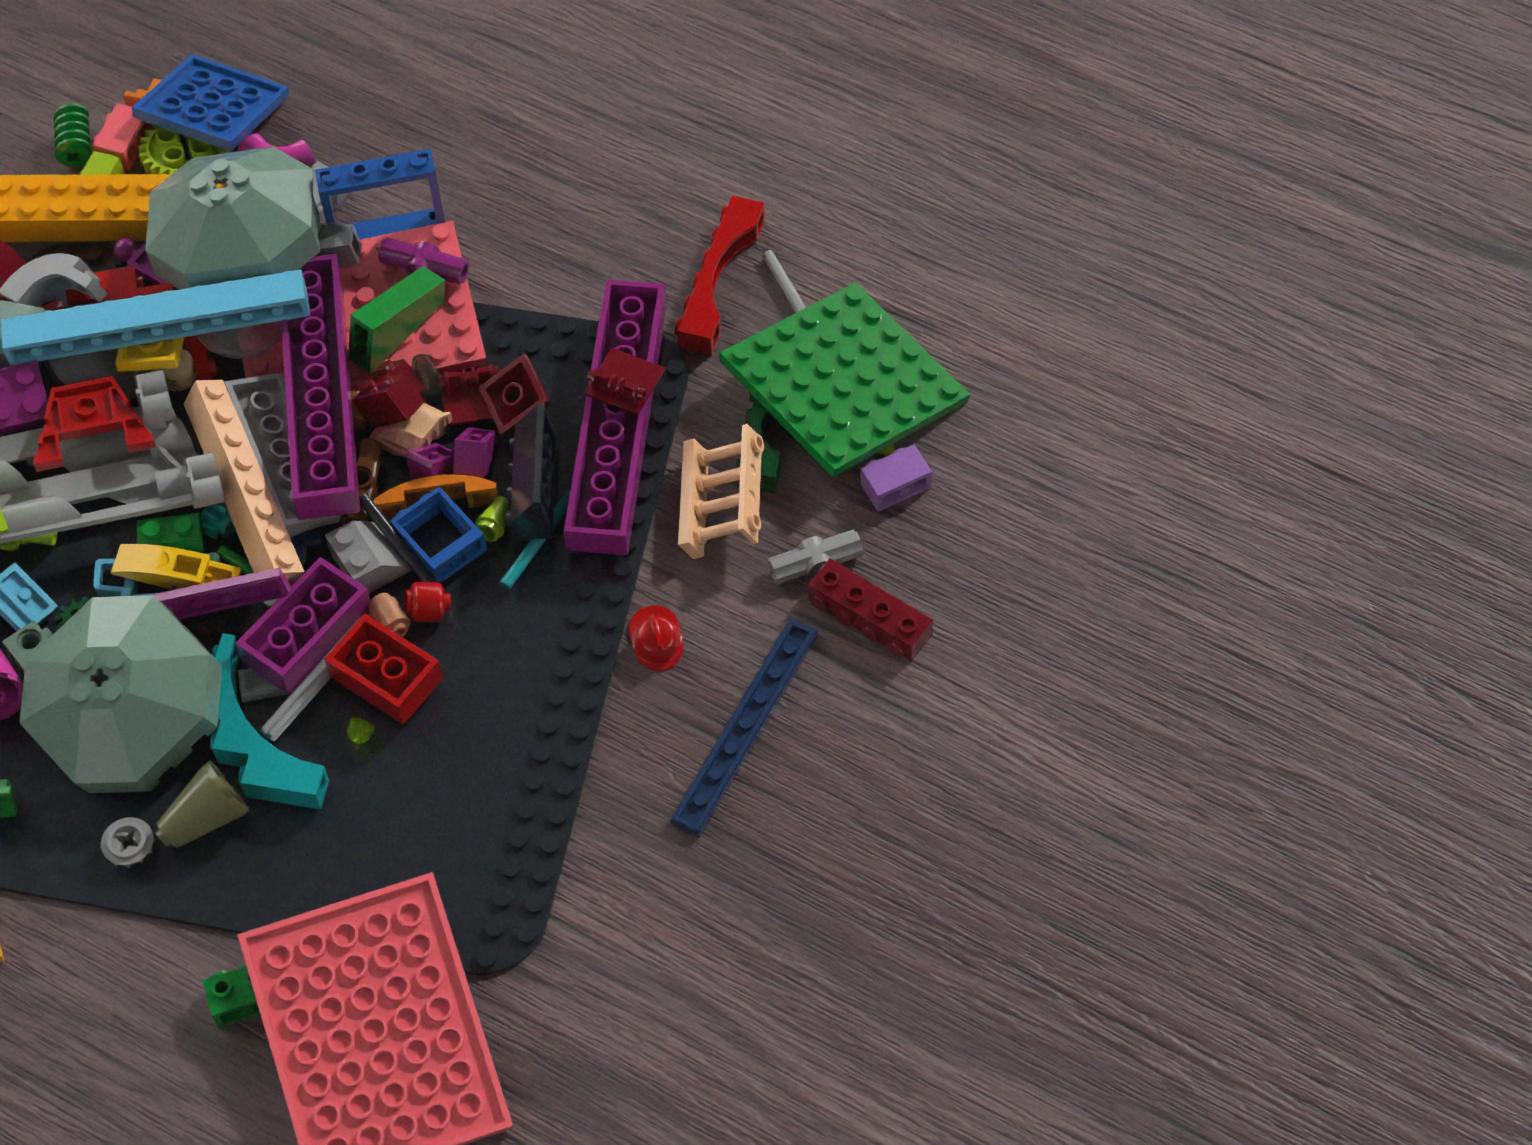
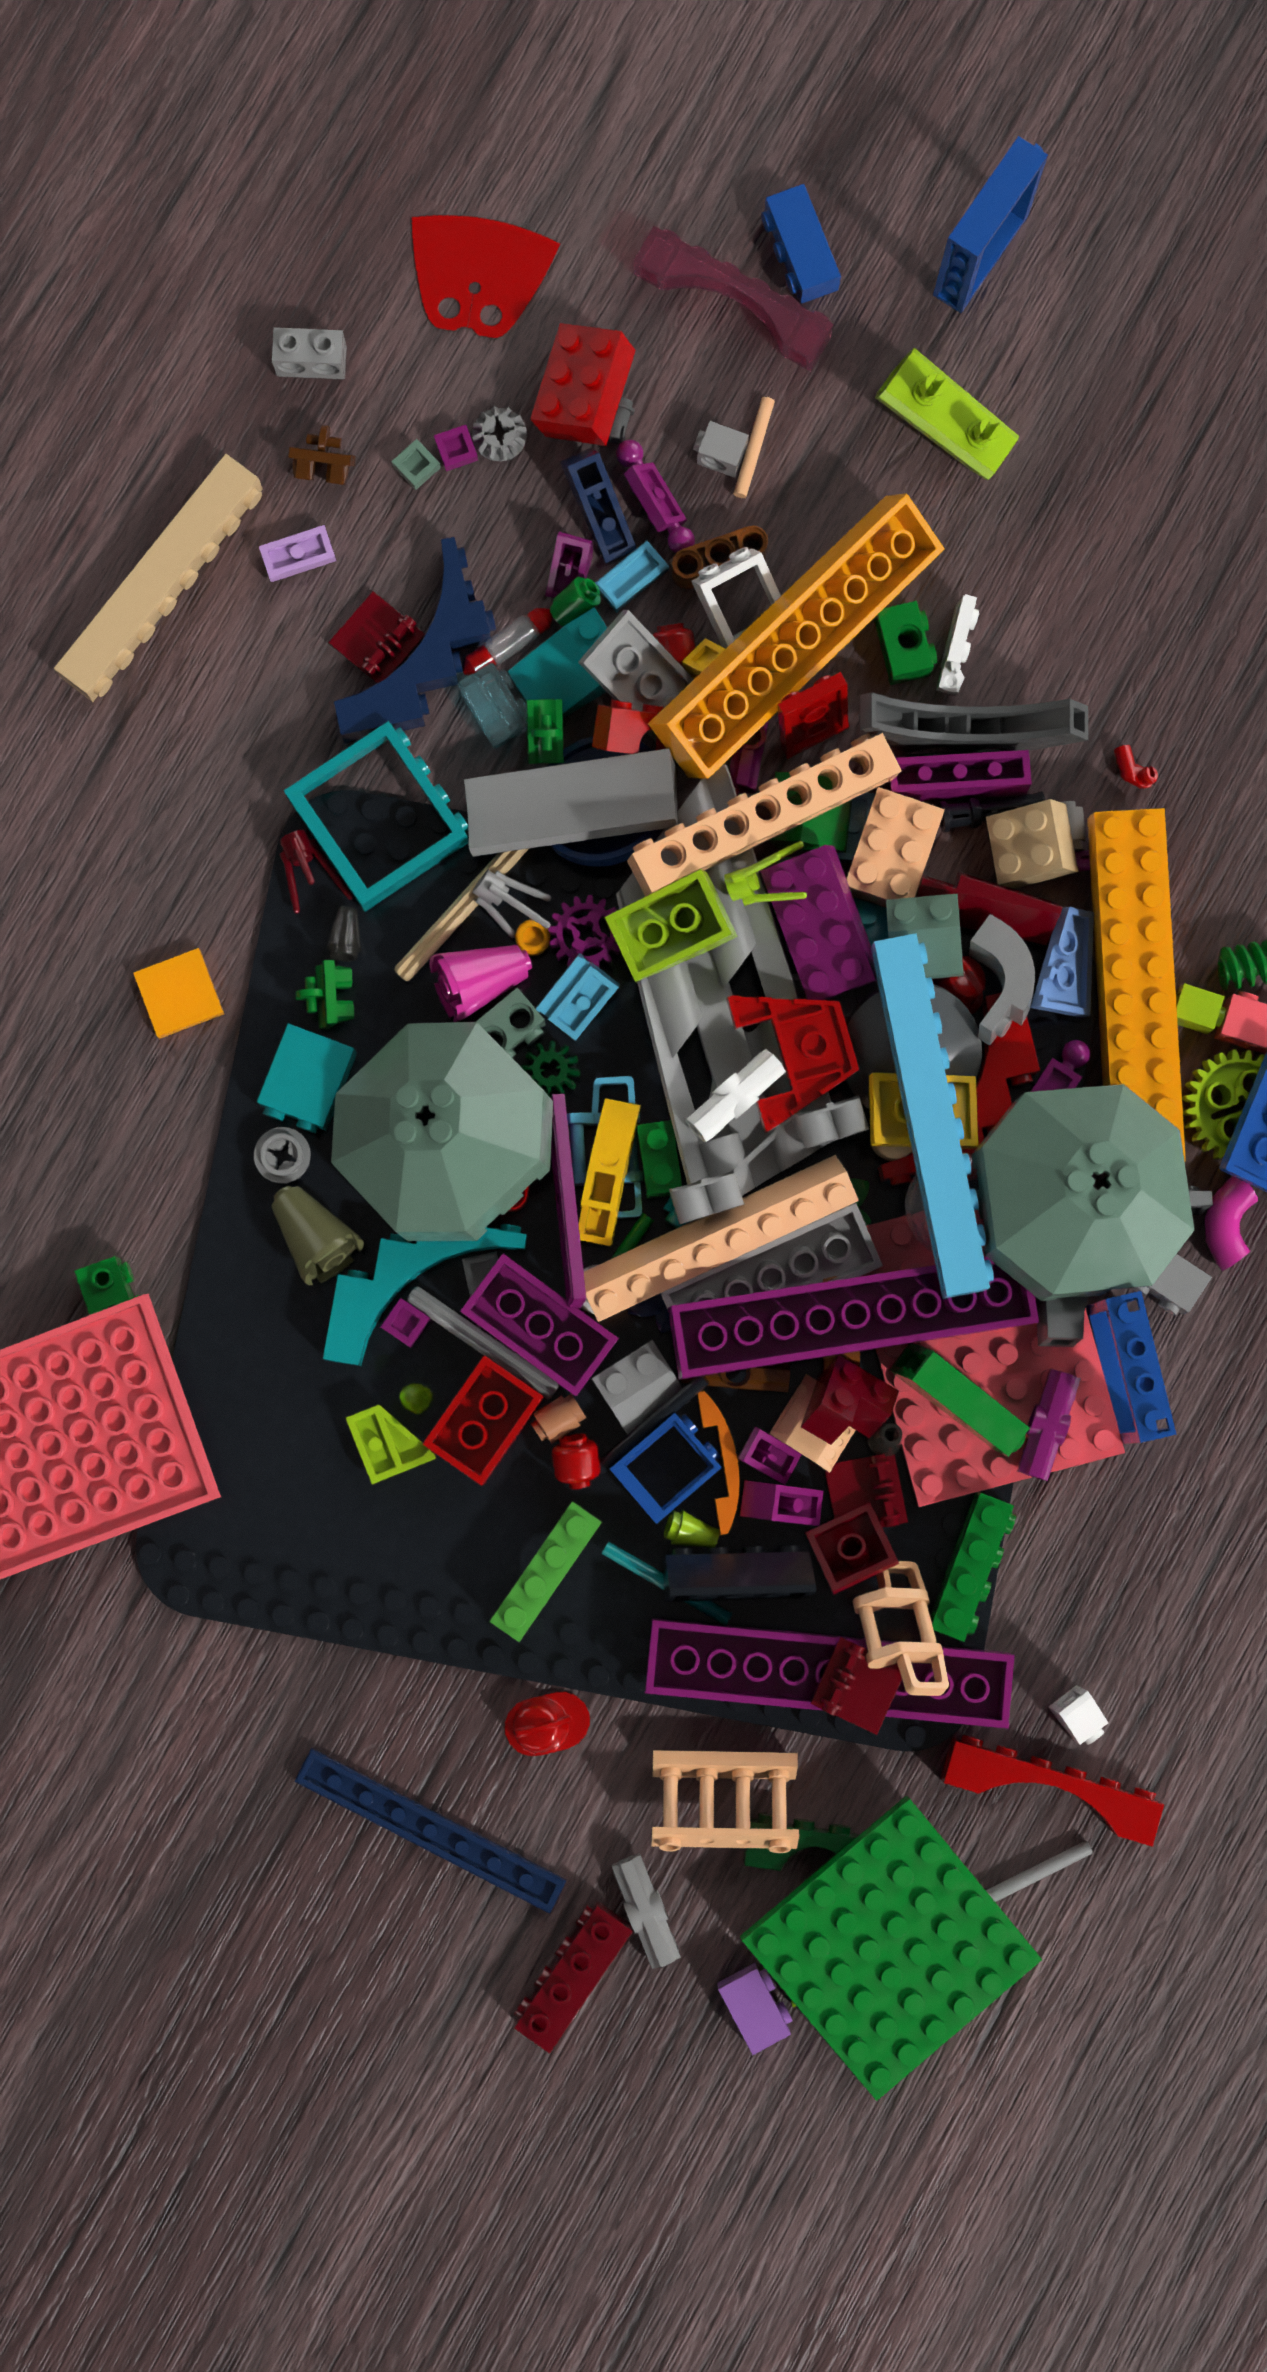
camera: 85 degrees right, 25 degrees up
none -> teal brick [257,1023,357,1134]
none -> lime wing [346,1405,437,1484]
none -> magenta plate [381,1298,431,1348]
none -> bright green arch [490,1501,602,1642]
none -> white piece [685,1049,786,1143]
none -> light nougat bar [852,1561,949,1696]
none -> green brick [930,1492,1016,1642]
none -> medium blue wing [1030,907,1094,1017]
none -> white slope [1049,1685,1108,1745]

